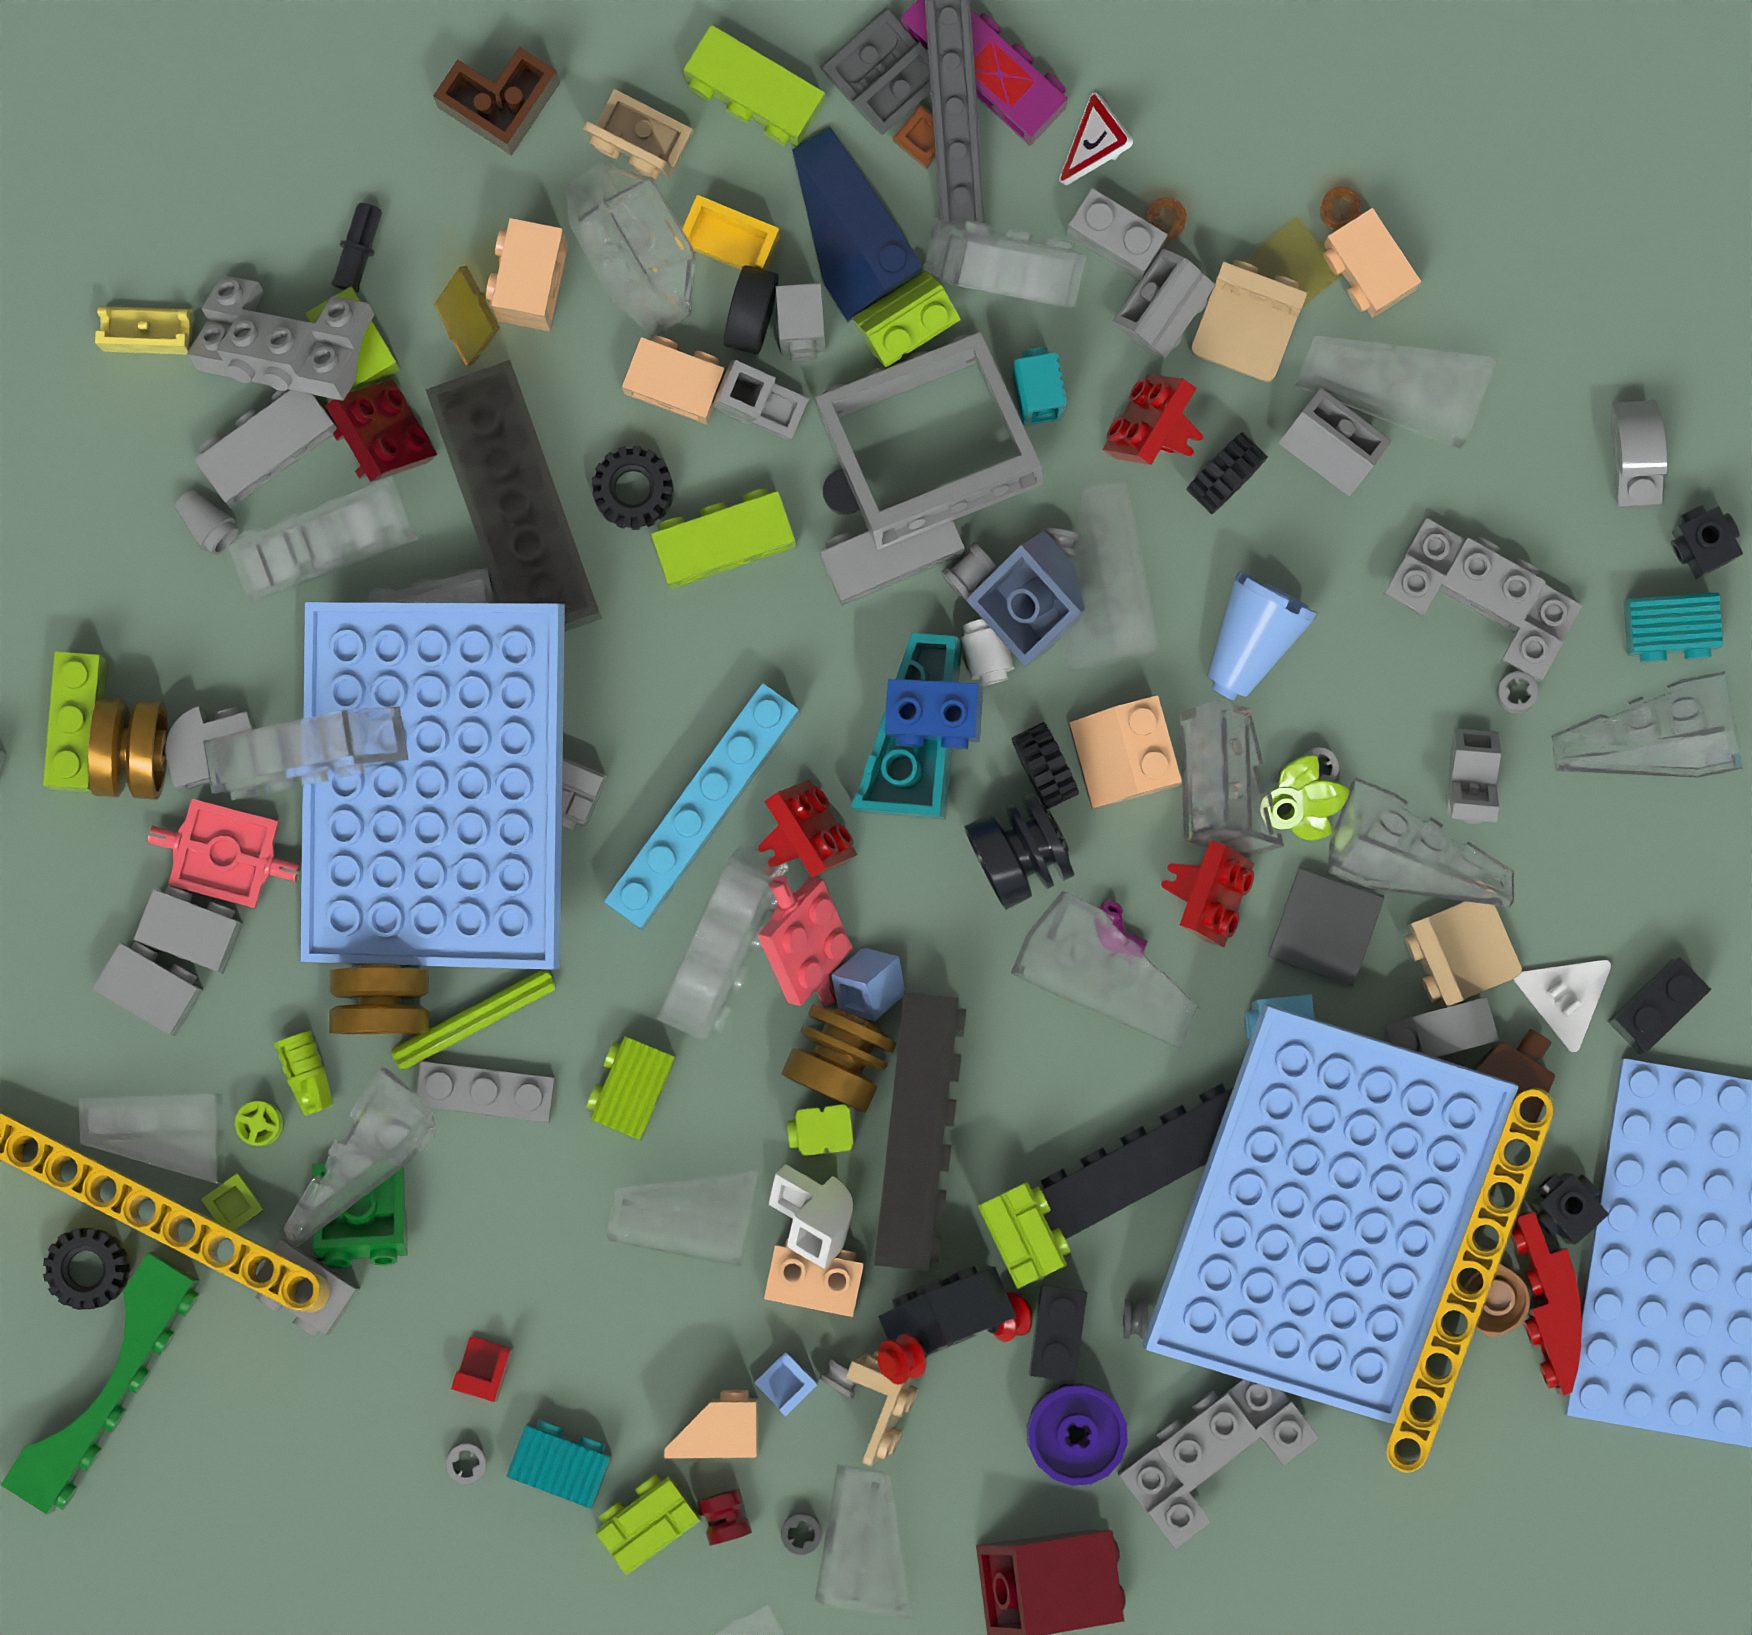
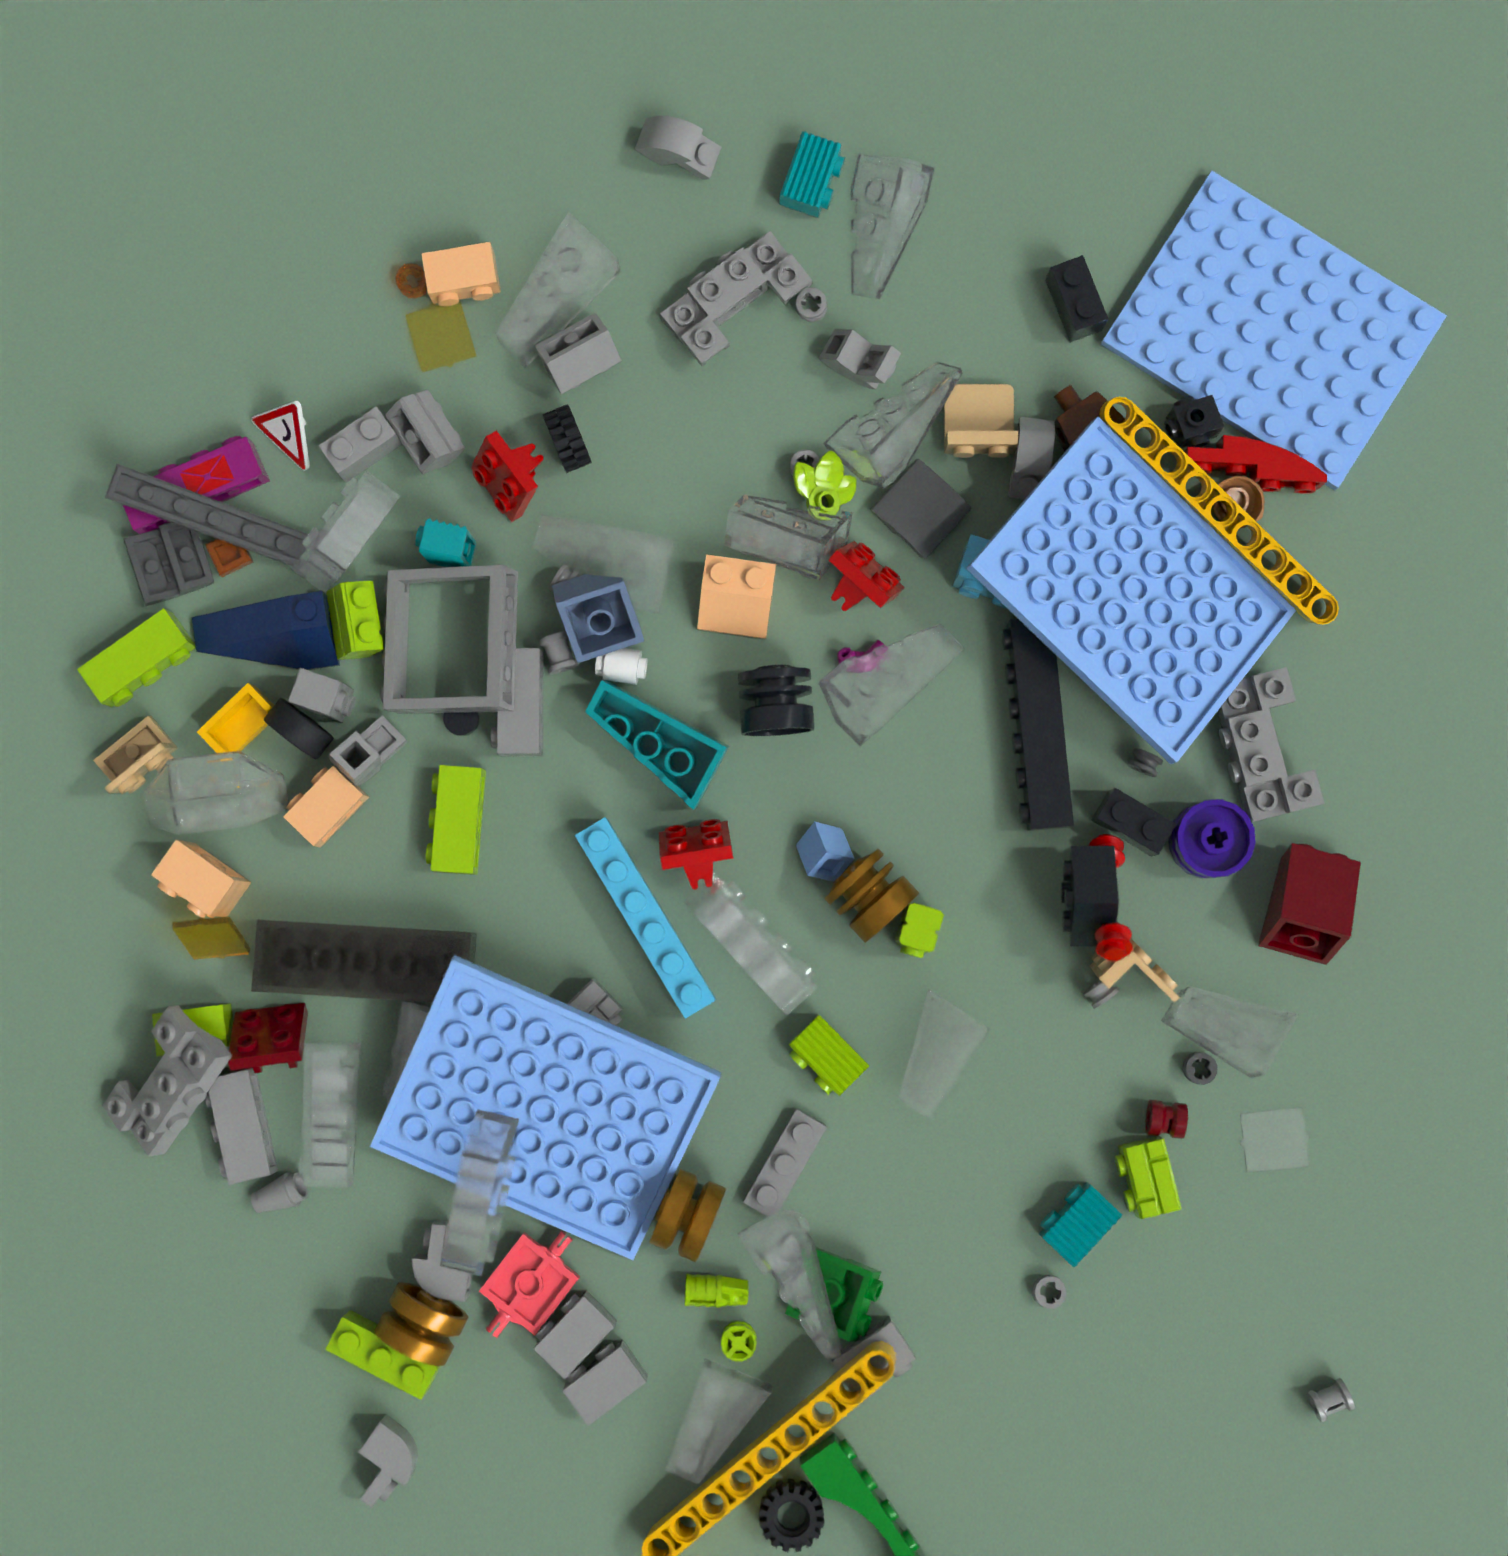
camera: 65 degrees left, 0 degrees up
light yellow hinge [95,306,193,355] -> none
lime plate [201,1173,265,1231] -> none
black axle [331,203,382,293] -> none
lime axle [391,969,556,1070] -> none
reddish brown brick [433,46,560,156] -> none
red panel [451,1336,514,1402] -> none
black tyre [592,446,674,530] -> none
light nougat slope [664,1390,759,1458] -> none
light blue panel [754,1350,818,1416] -> none
coral plate [757,876,853,1006] -> none
light nougat brick [764,1238,864,1317] -> none
white brick [768,1164,853,1269] -> none
clear smoke brick [874,992,966,1271] -> none
blue brick [885,679,983,749] -> none
lime brick [978,1182,1071,1289] -> none
black tyre [1011,722,1079,810] -> none
clear orange bush [1146,197,1187,241] -> none
tan bracket [1191,260,1307,382] -> none
light blue cone [1207,571,1318,701] -> none
white piece [1513,960,1611,1052] -> none
black brick [1671,505,1743,579] -> none

